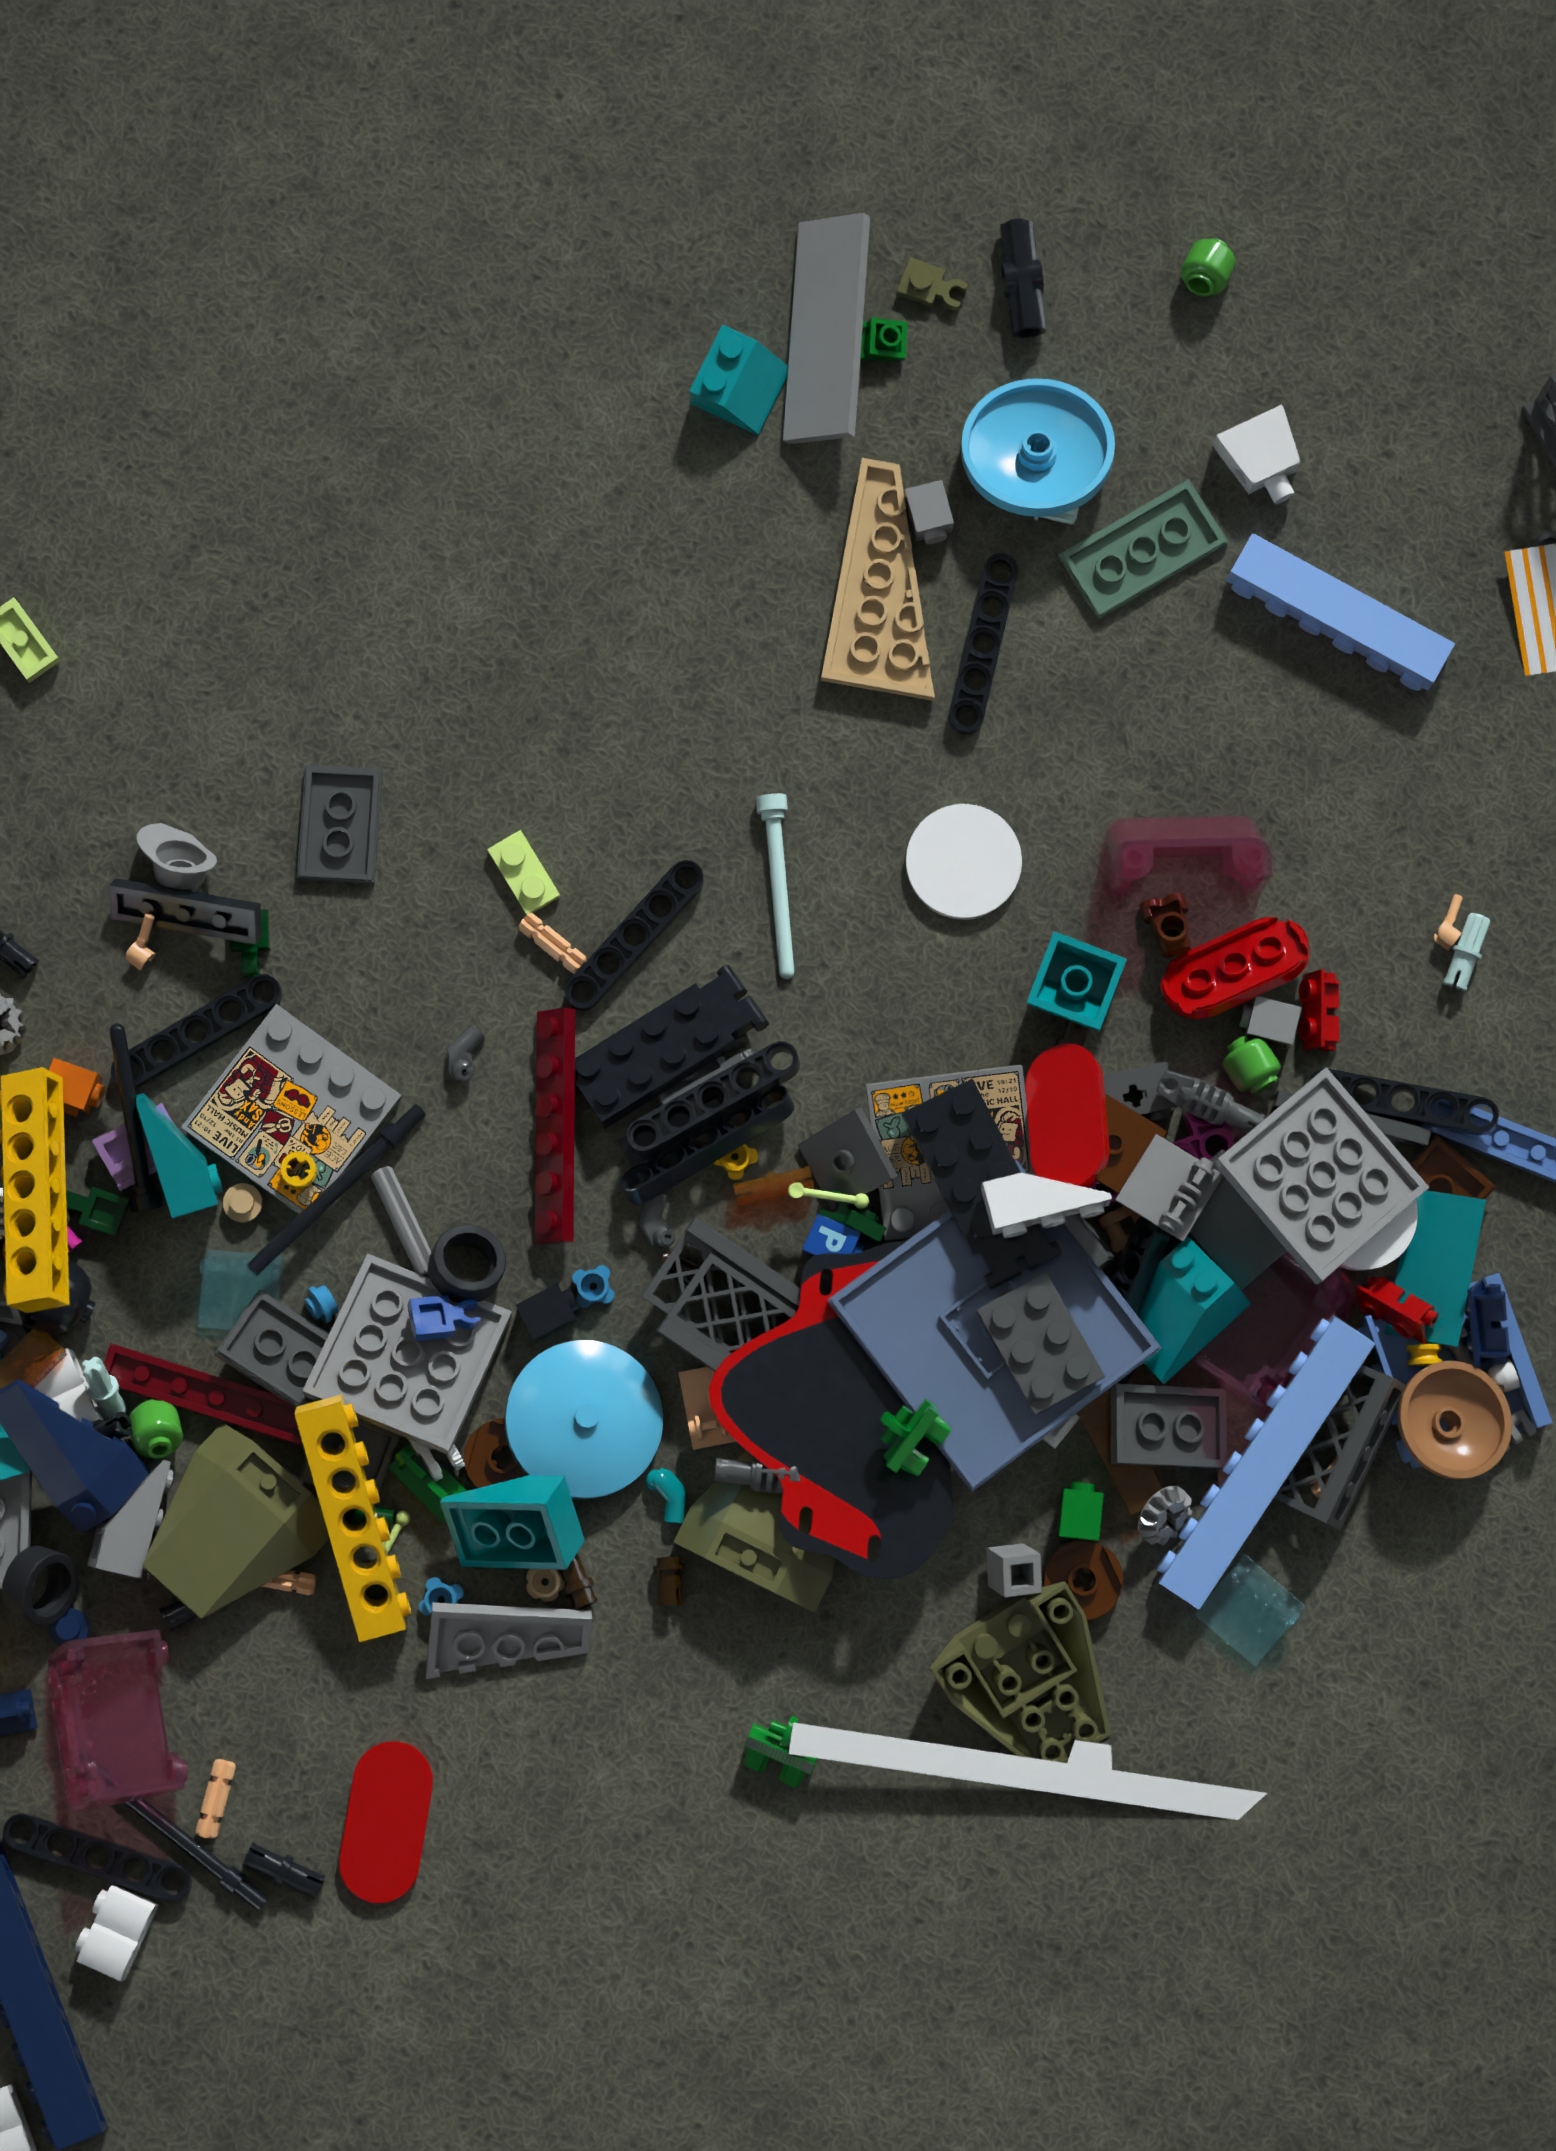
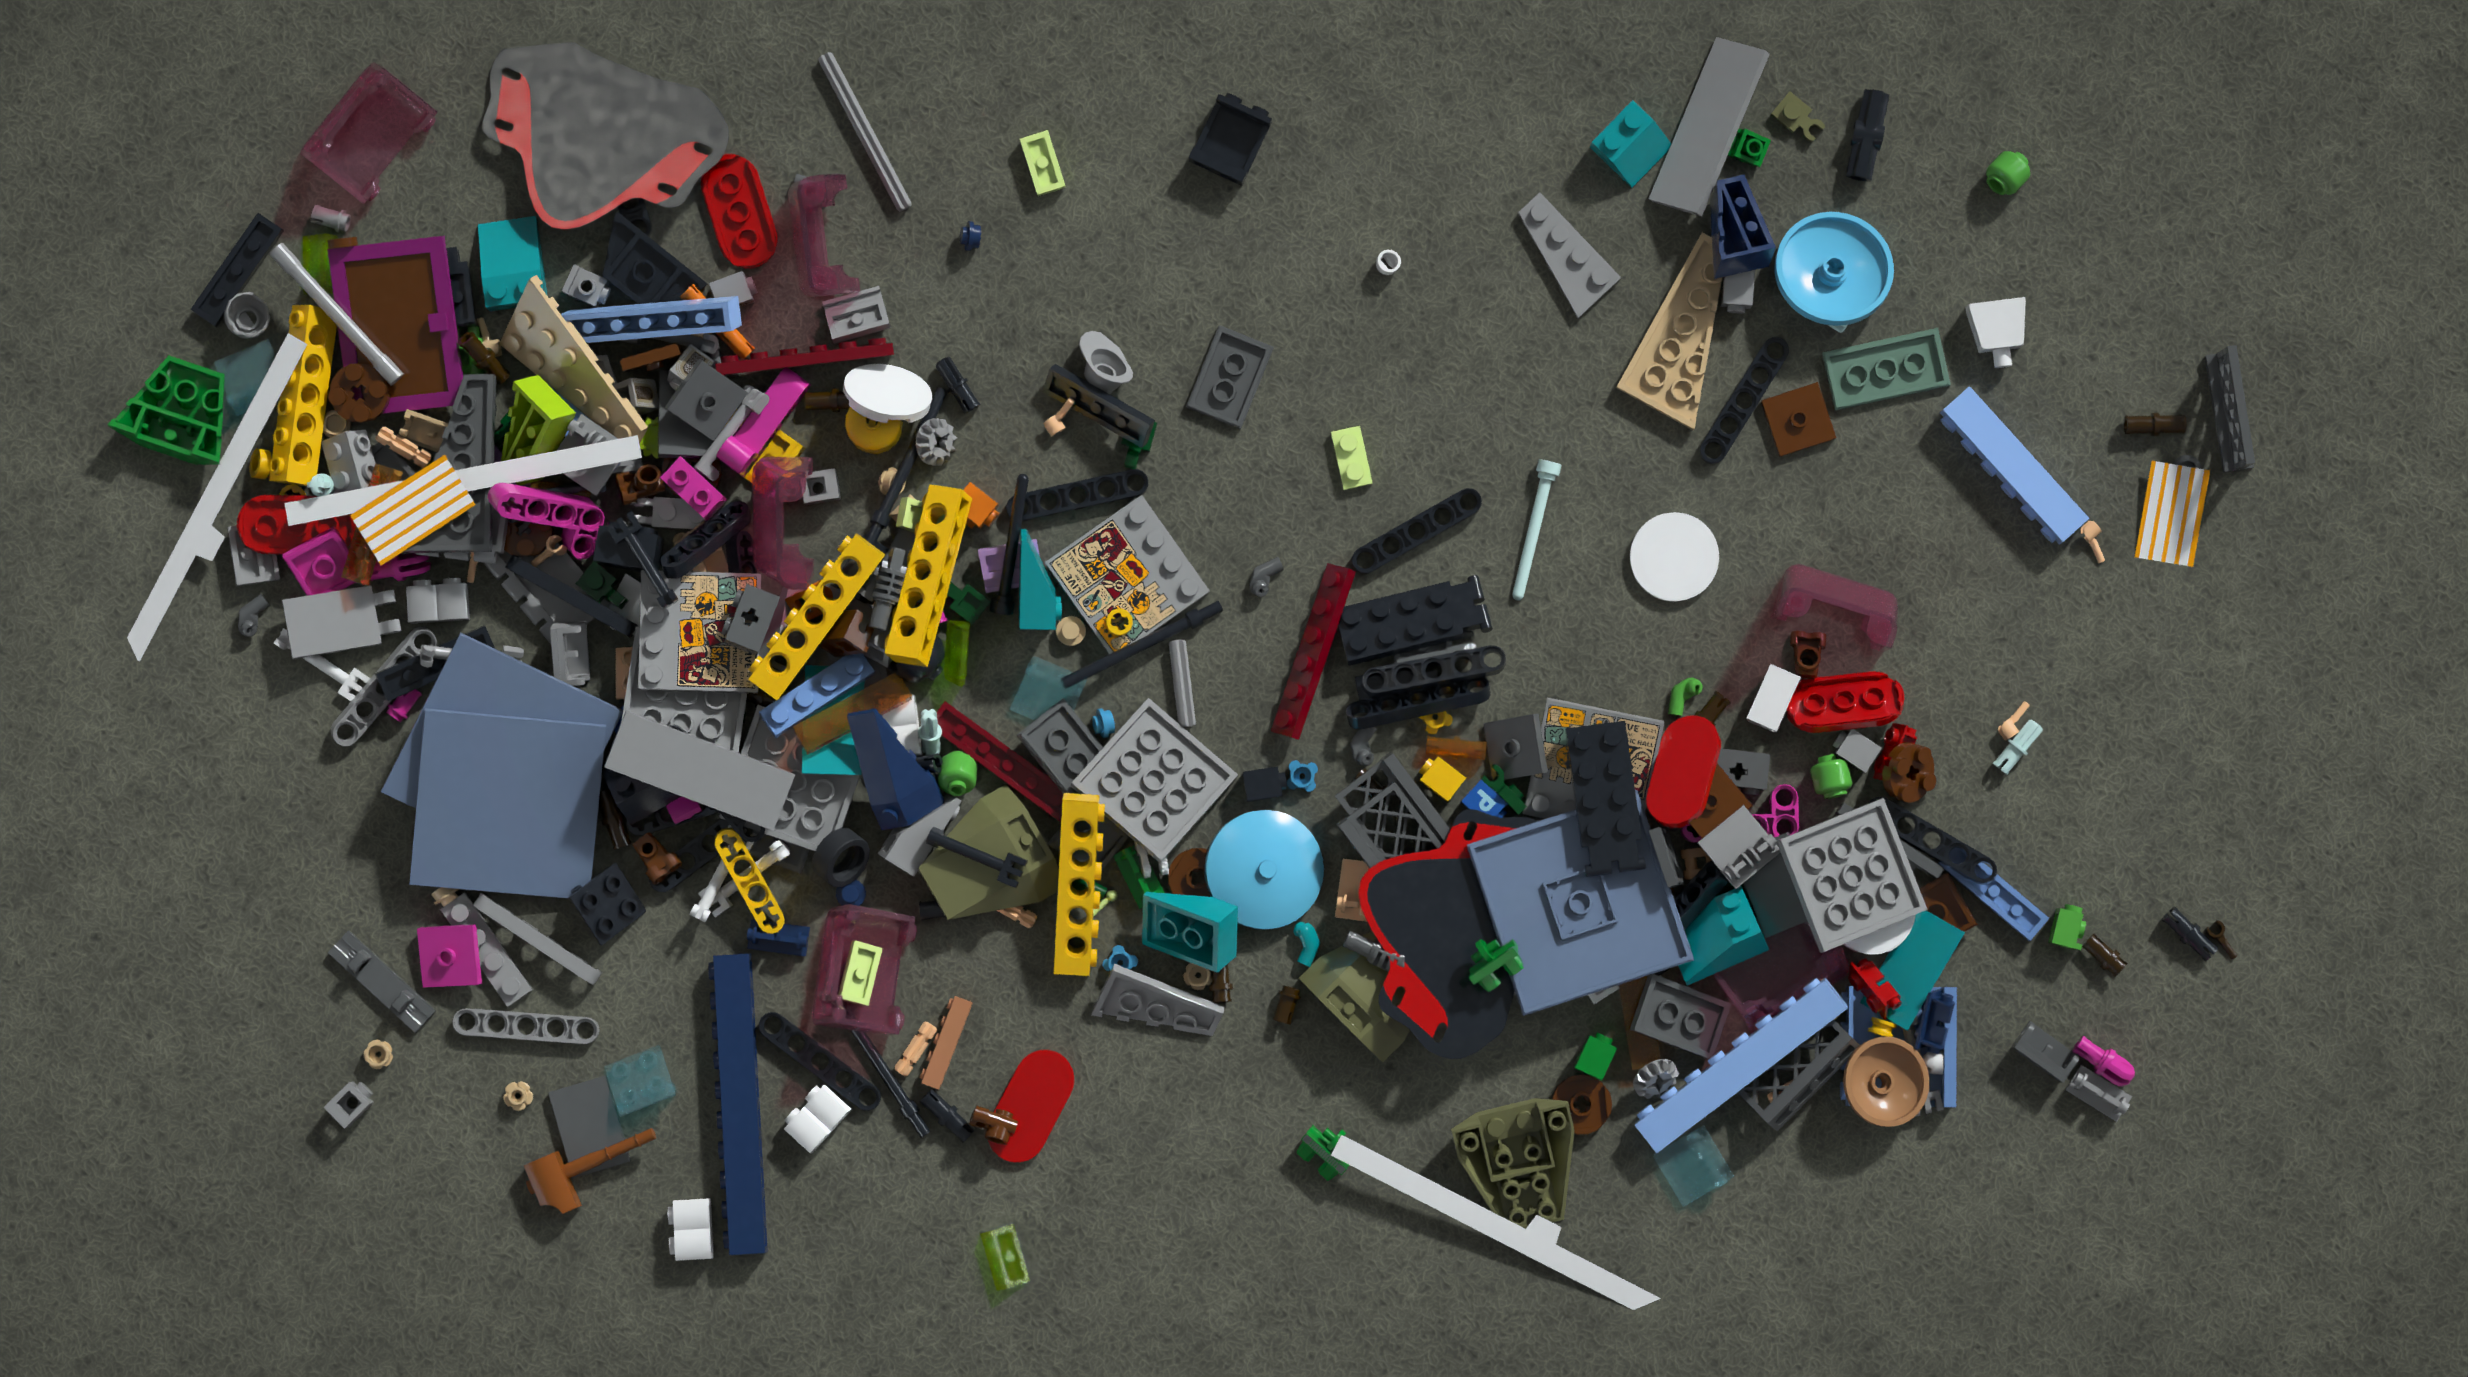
camera: 25 degrees right, 5 degrees up
blue plate [407,1295,481,1341] -> none
black tyre [428,1224,506,1303] -> none
light nougat axle [518,913,586,974] -> none
yellowish green hinge [788,1182,869,1209] -> none
dark grey plate [976,1272,1105,1416] -> none
white slope [981,1173,1112,1238] -> none
light grey brick [987,1543,1042,1597] -> none
teal slope [1026,931,1127,1031] -> none
dark grey hinge [1156,1070,1265,1134] -> none
none -> yellowish green plate [837,940,883,1006]
none -> nougat piece [920,996,973,1090]
none -> black hinge [926,827,1028,888]
none -> clear neon green slope [944,620,970,687]
none -> reddish brown plate [969,1105,1018,1145]
none -> clear neon green slope [980,1224,1030,1291]
none -> black panel [1189,93,1272,186]
none -> white hinge [1376,250,1401,275]
none -> yellow brick [1419,756,1466,802]
none -> light grey wing [1518,193,1621,318]
none -> bright green arm [1668,678,1703,716]
none -> dark blue wedge [1710,175,1776,279]
none -> white hinge [1747,664,1801,732]
none -> reddish brown plate [1761,382,1836,457]
none -> reddish brown plate [1882,742,1936,803]
none -> light nougat hand [2080,521,2105,563]
none -> dark brown pin [2124,413,2187,436]

